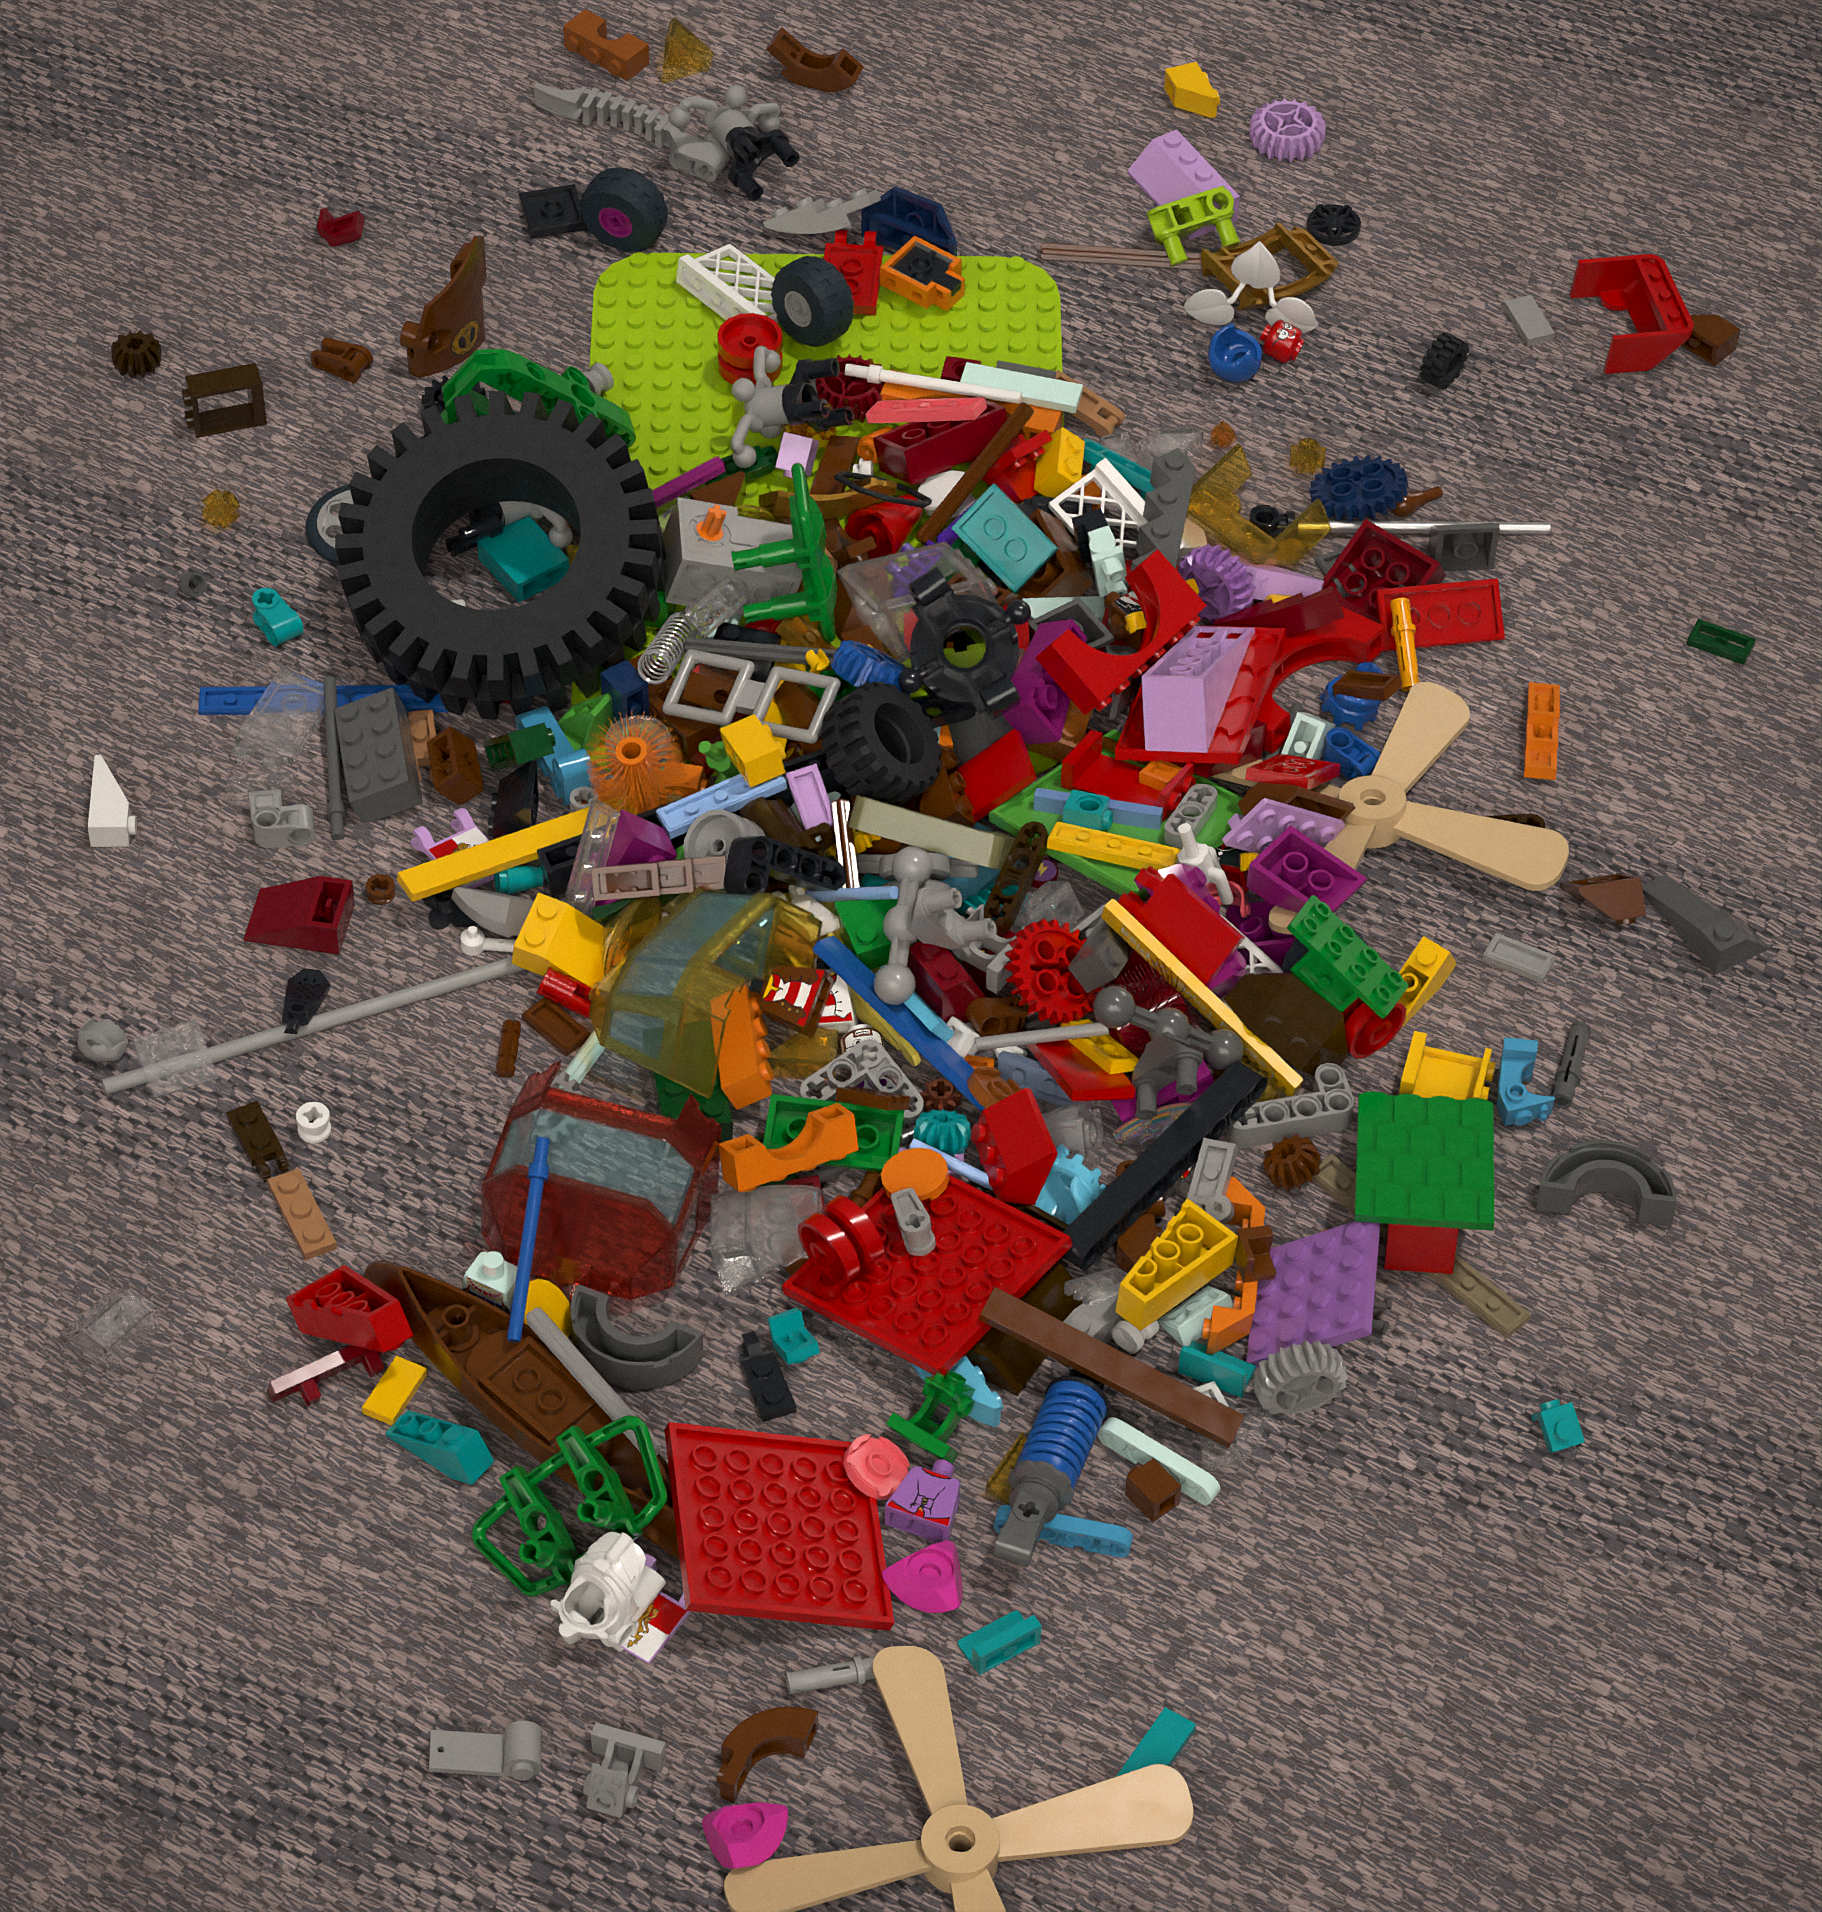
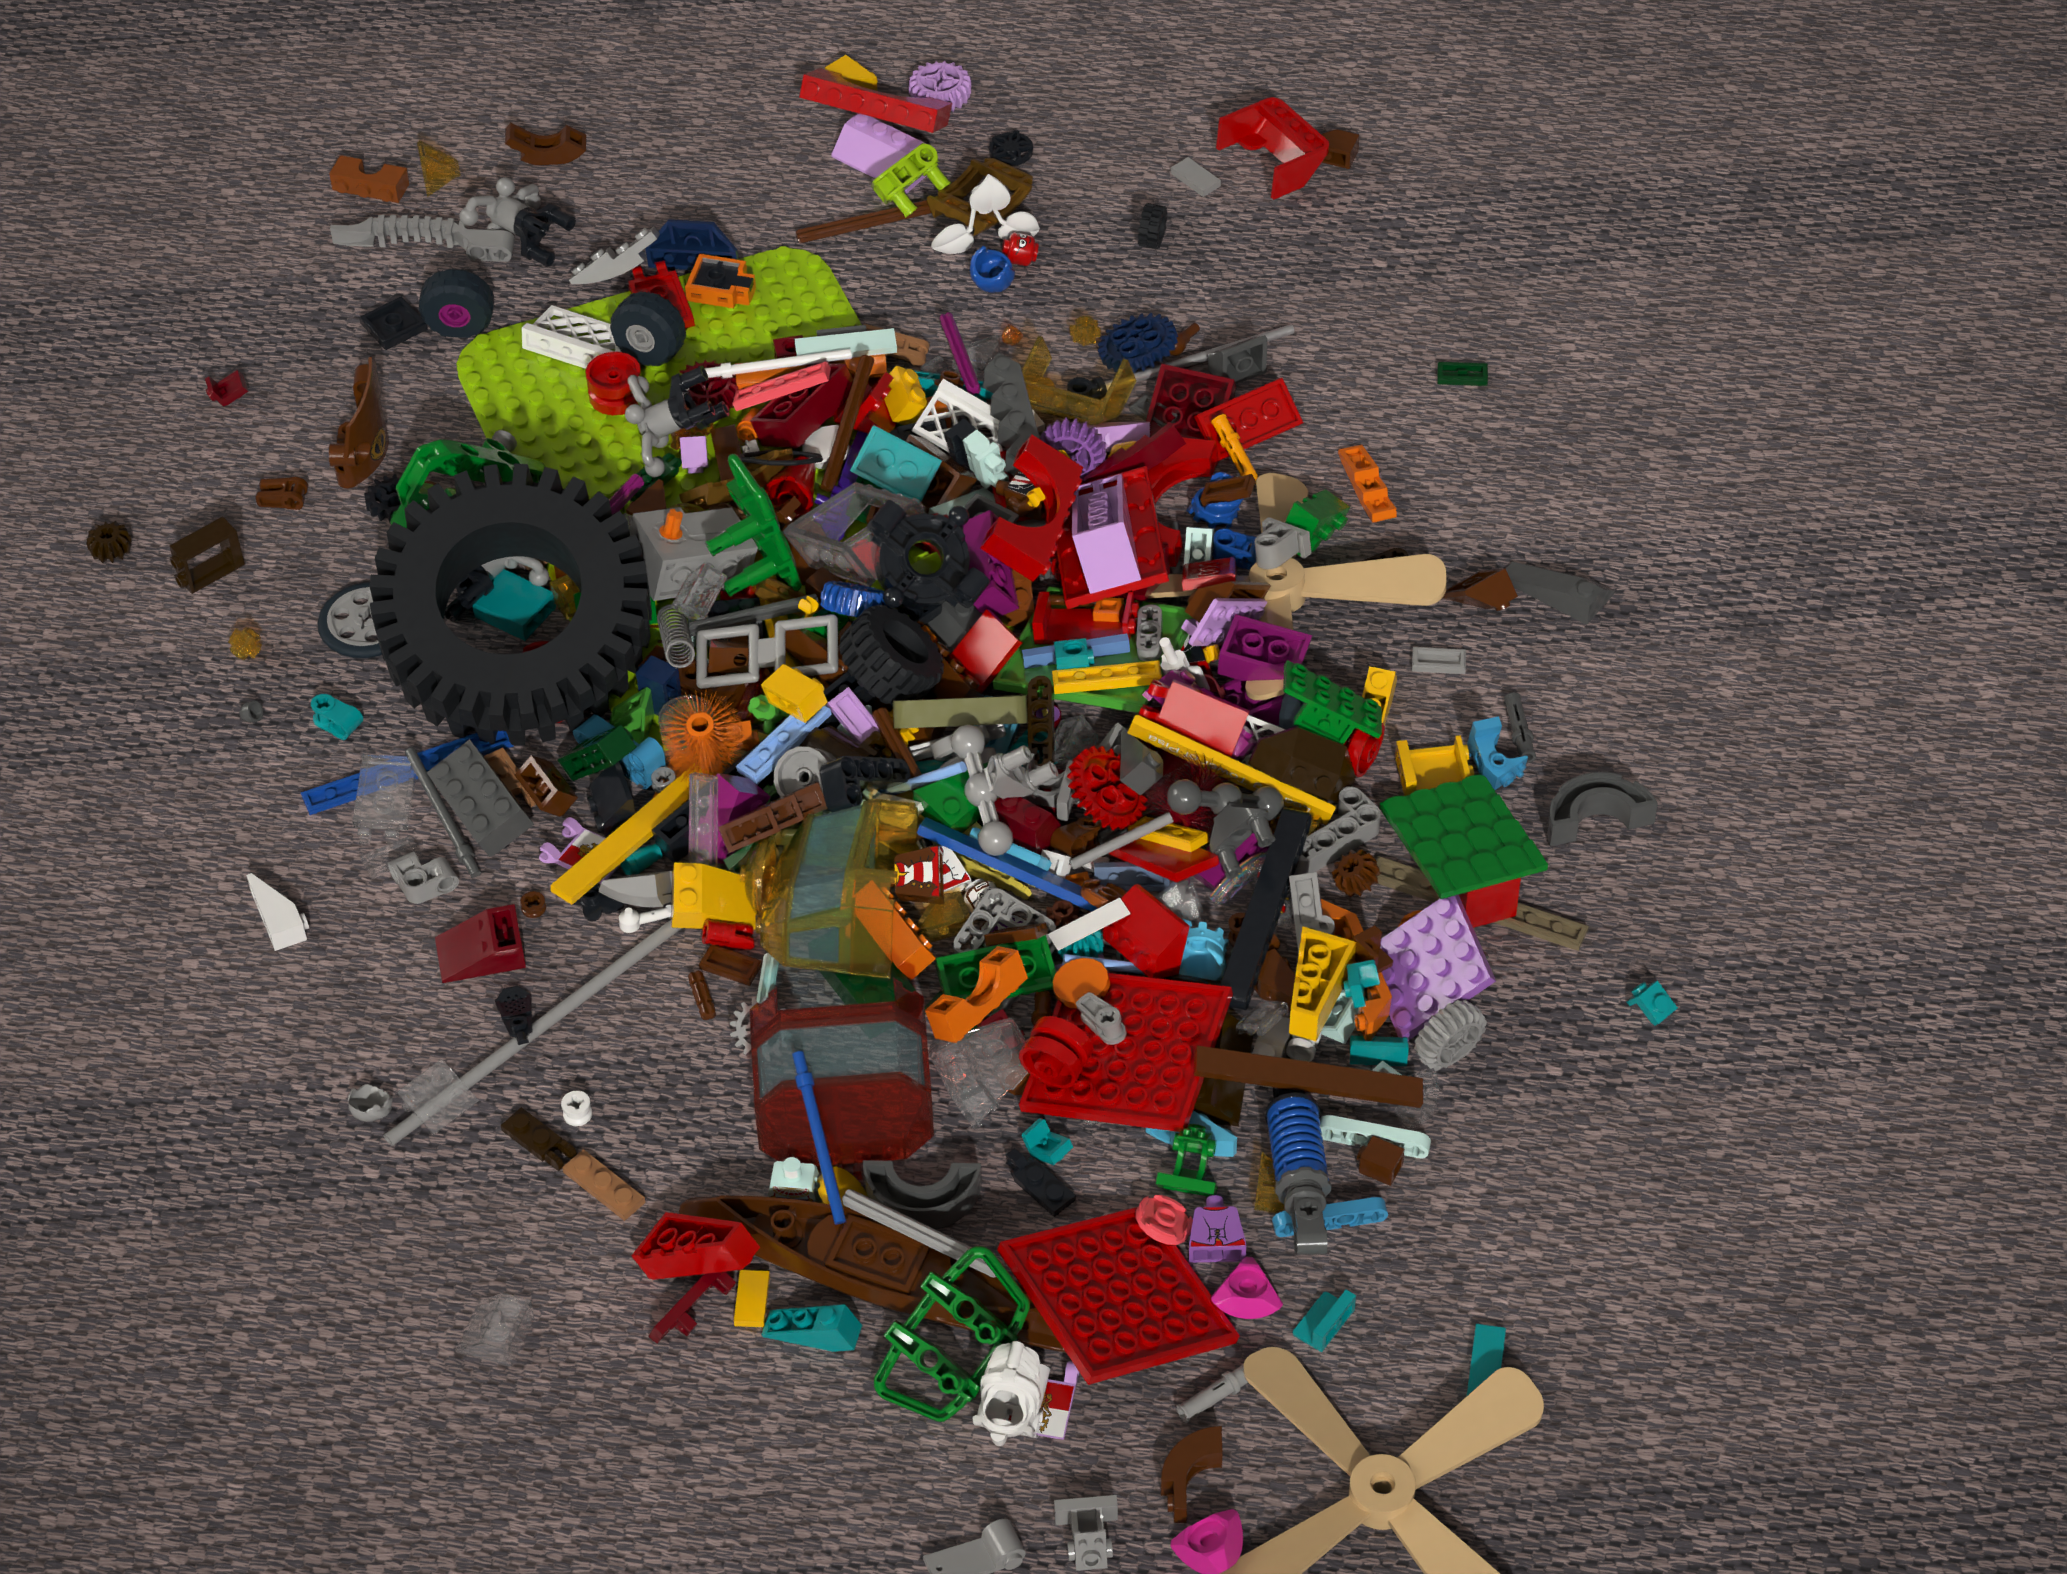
camera: 20 degrees left, 0 degrees up
none -> red arch [799,68,952,133]
none -> reddish brown plate [934,370,964,387]
none -> magenta axle [940,312,981,395]
none -> white sticker [1048,898,1131,951]
none -> light grey pin [1254,517,1311,569]
none -> green wedge [1285,489,1350,557]
none -> teal bracket [1343,960,1380,1008]

